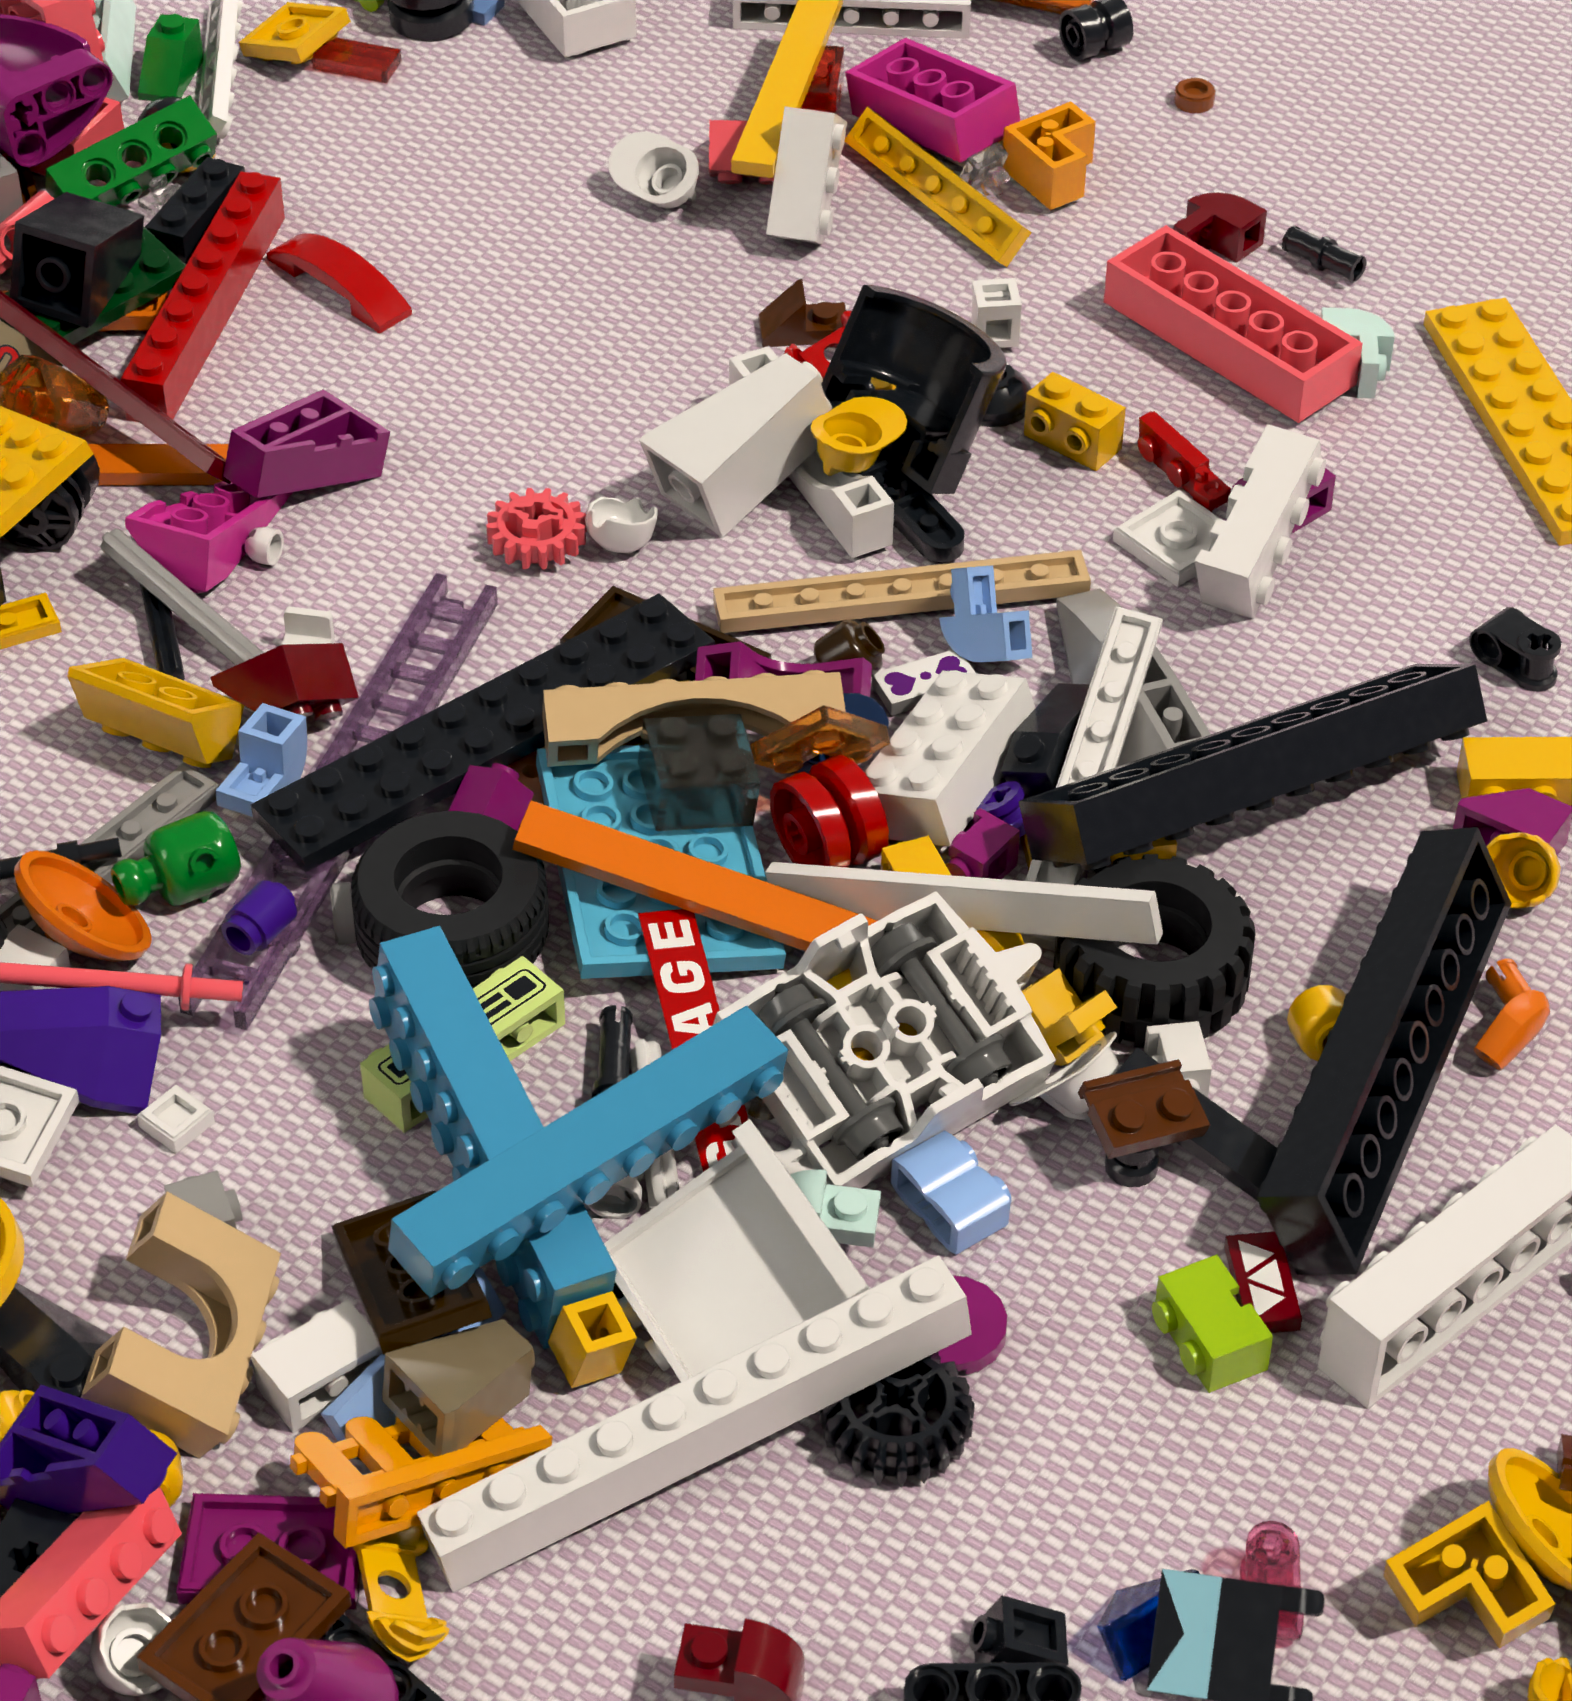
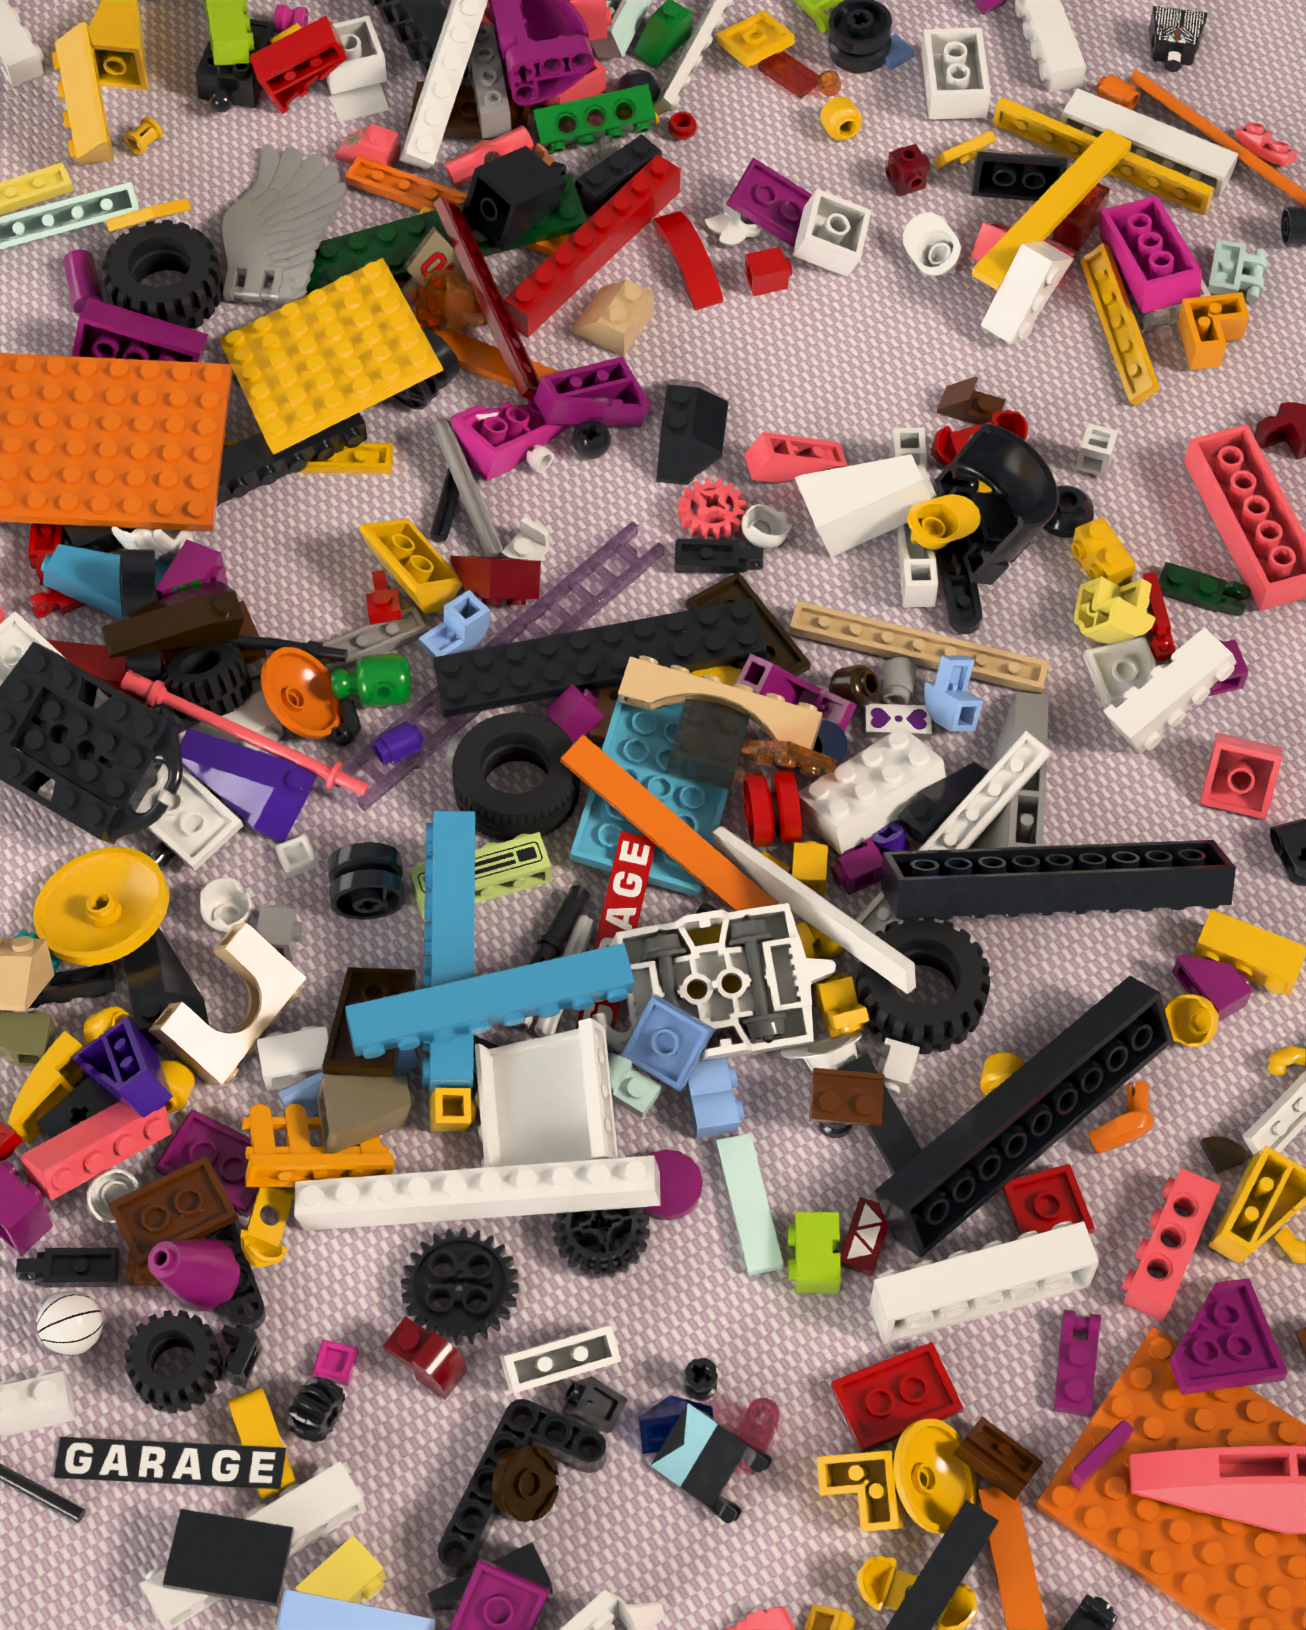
camera: 25 degrees right, 15 degrees up
none -> white hair [200,878,252,933]
none -> black wheel [327,842,405,920]
none -> black arm [331,700,361,746]
none -> red plate [366,570,402,625]
none -> black gear [401,1227,520,1346]
none -> white brick [500,1325,621,1393]
none -> tan slope [571,280,654,356]
none -> black piece [572,420,611,459]
none -> medium blue tile [620,994,715,1092]
none -> black wedge [656,379,729,485]
none -> red plate [668,111,697,140]
none -> black hinge [674,539,764,573]
none -> black bush [684,1358,718,1401]
none -> white plate [705,197,764,245]
none -> light aqua tile [716,1133,784,1276]
none -> magenta tile [726,157,812,247]
none -> coral slope [744,432,848,483]
none -> red brick [745,247,792,296]
none -> white brick [792,189,872,277]
none -> clear orange hinge [816,70,841,96]
none -> yellow head [820,96,862,141]
none -> red plate [831,1342,963,1453]
none -> light grey brick [880,657,916,705]
none -> dark red brick [885,144,930,197]
none -> yellow plate [933,131,997,170]
none -> black slope [972,149,1068,201]
none -> yellow plate [993,97,1214,215]
none -> red plate [1002,1163,1095,1236]
none -> light yellow brick [1074,576,1156,644]
none -> dark green hinge [1158,562,1251,616]
none -> coral slope [1200,732,1283,820]
none -> light aqua plate [1207,239,1267,303]

